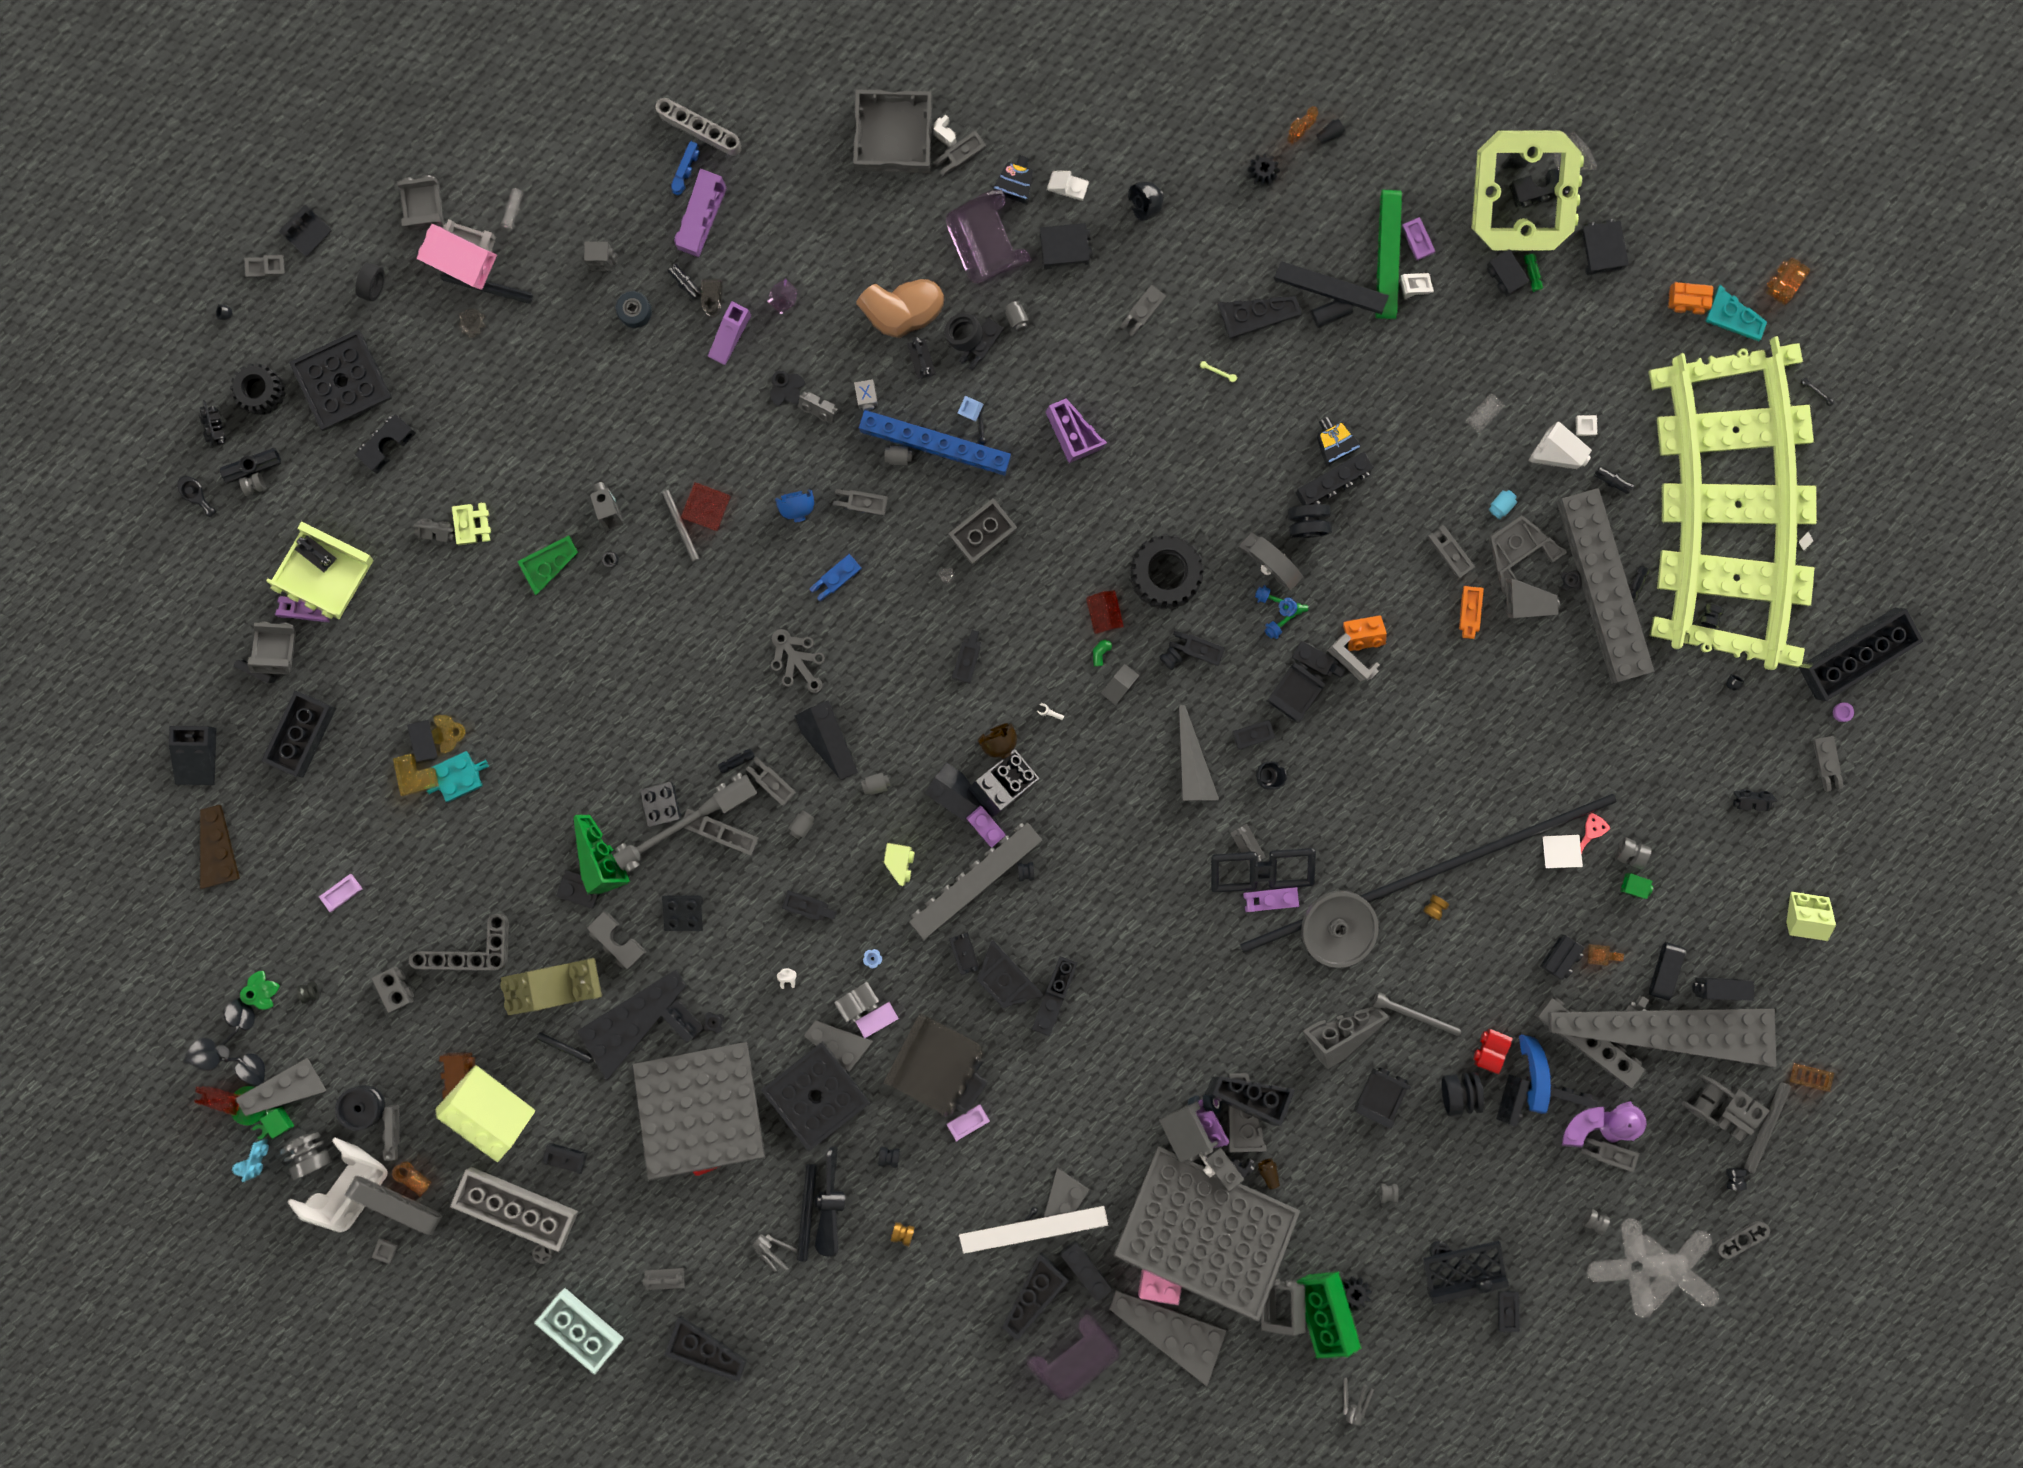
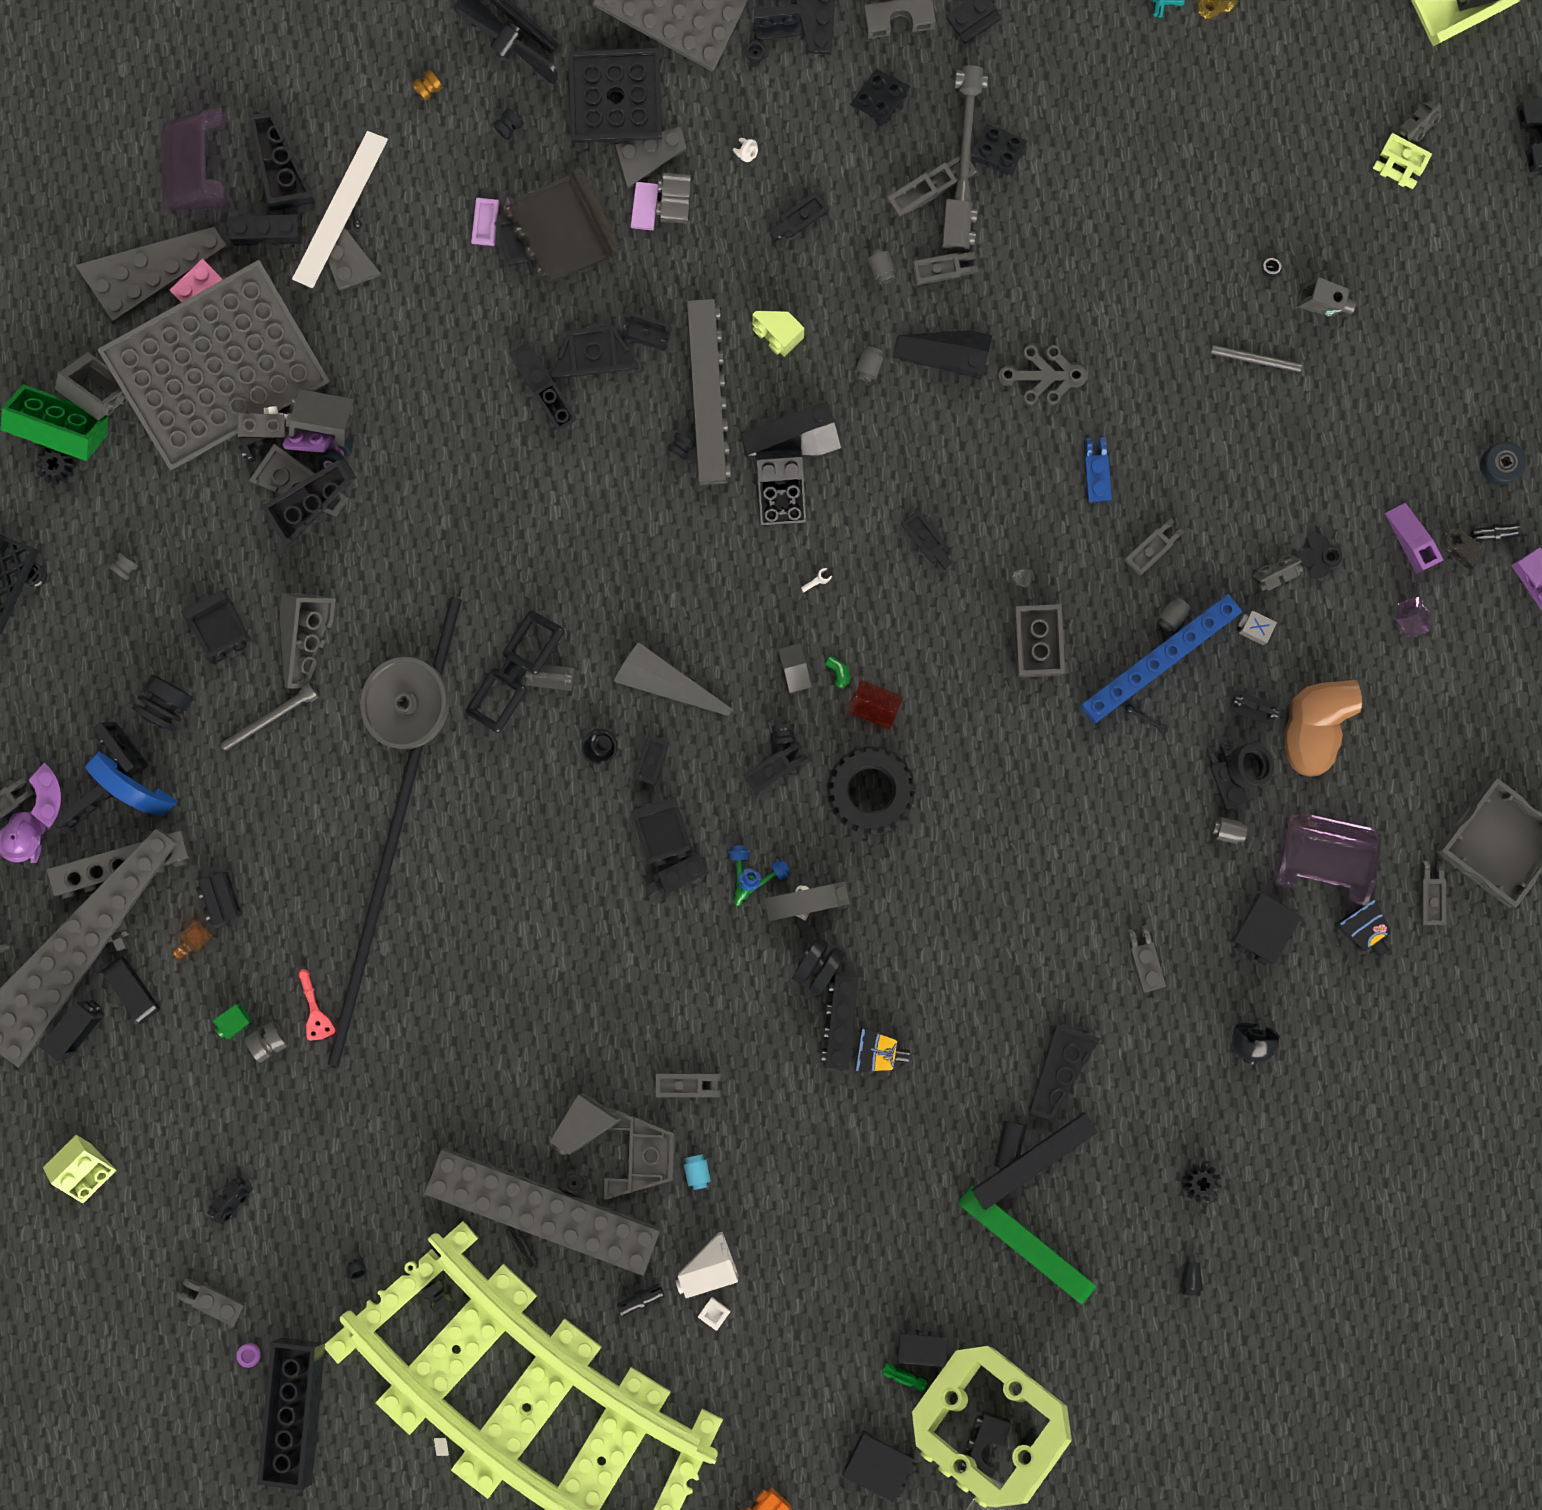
camera: 125 degrees right, 0 degrees up
green wing [517,535,579,596] -> none
green wedge [574,815,630,894] -> none
clear red plate [681,482,731,532] -> none
black axle [718,749,755,773] -> none
blue cylinder [775,490,814,522] -> none
light blue plate [863,949,882,968] -> none
white bracket [933,115,956,148] -> none
light blue plate [958,396,983,421] -> none
medium lavender plate [966,806,1005,848] -> none
dark brown cylinder [978,723,1017,759] -> none
medium lavender wedge [1046,399,1107,463] -> none
white slope [1047,171,1089,201] -> none
yellowish green hinge [1200,361,1237,382] -> none
medium lavender plate [1243,887,1299,912] -> none
dark brown cone [1258,1158,1280,1189] -> none
clear orange plate [1287,106,1318,145] -> none
light grey panel [1327,633,1380,681] -> none
orange bracket [1343,615,1387,651] -> none
white slope [1400,273,1433,299] -> none
medium lavender plate [1401,217,1435,261] -> none
pearl gold wheel [1423,894,1450,921] -> none
orange hinge [1459,586,1484,639] -> none
clear plate [1464,393,1505,434] -> none
red brick [1473,1029,1512,1074] -> none
white sticker [1543,835,1583,868] -> none

